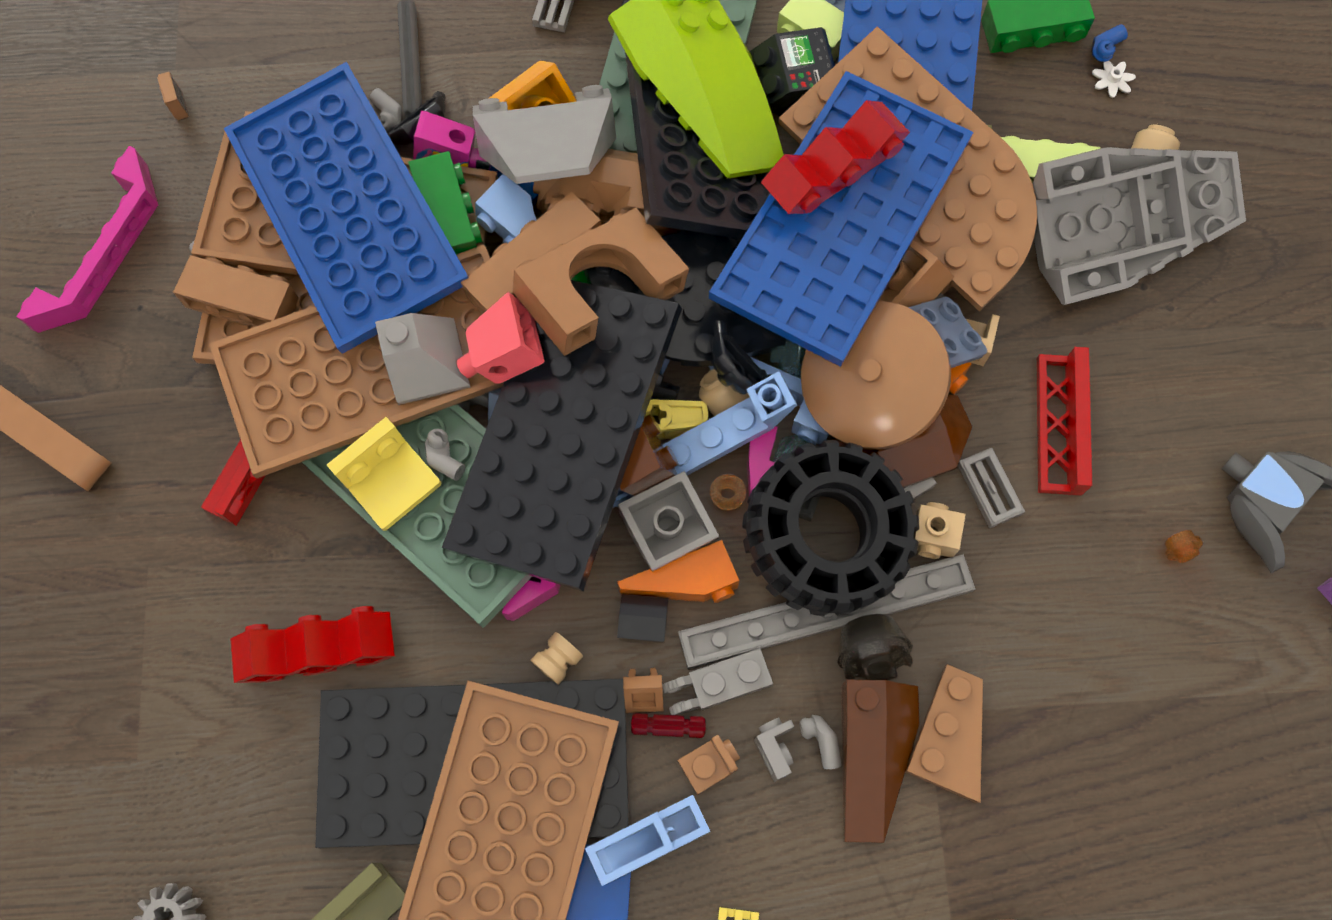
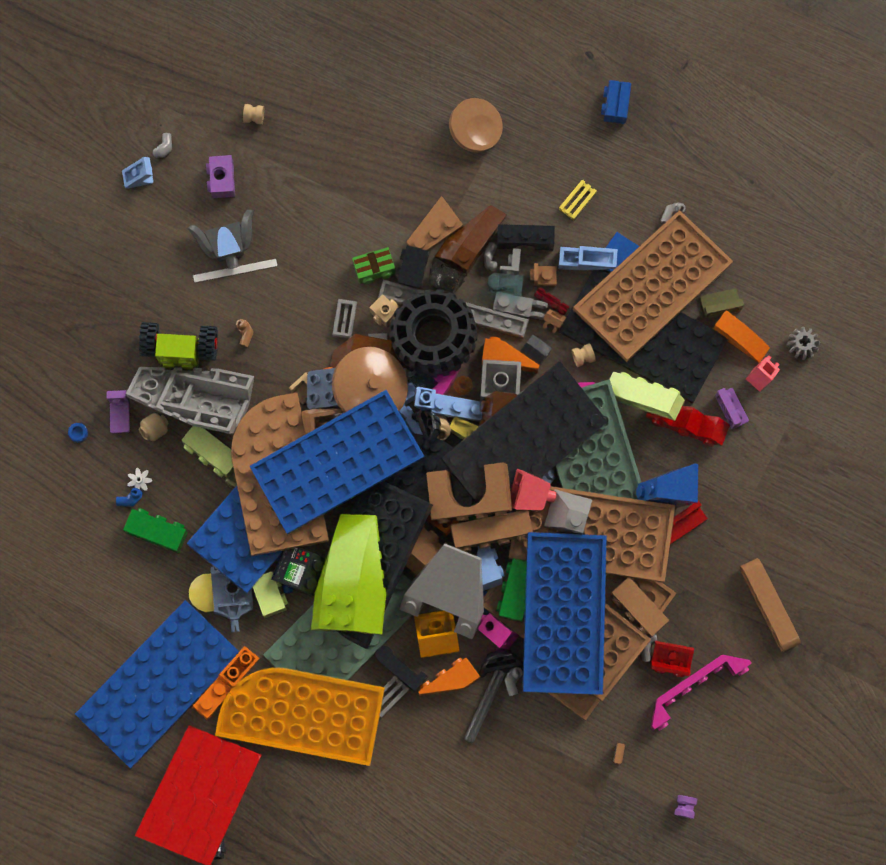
camera: 150 degrees left, 5 degrees up
light yellow bracket [327,417,441,531] -> none
light grey arm [425,429,465,481] -> none
red brick [761,100,910,214] -> none
red fence [1037,347,1092,496] -> none
clear orange plate [1164,530,1203,563] -> none
none -> blue tile [68,423,88,443]
none -> medium lavender bracket [107,390,130,433]
none -> brick [139,322,218,370]
none -> white sticker [193,259,277,282]
none -> medium nougat arm [236,319,253,348]
none -> bright green brick [352,247,395,284]
none -> black leg [376,646,428,692]
none -> black brick [395,245,430,288]
none -> orange slope [418,657,480,696]
none -> clear light blue leg [488,273,523,296]
none -> black arch [497,224,555,251]
none -> yellowish green brick [610,372,685,421]
none -> blue slope [636,464,698,508]
none -> red bracket [651,641,694,677]
none -> medium lavender wheel [674,795,698,819]
none -> orange slope [713,310,770,363]
none -> medium lavender bracket [715,388,749,429]
none -> coral brick [746,355,780,392]

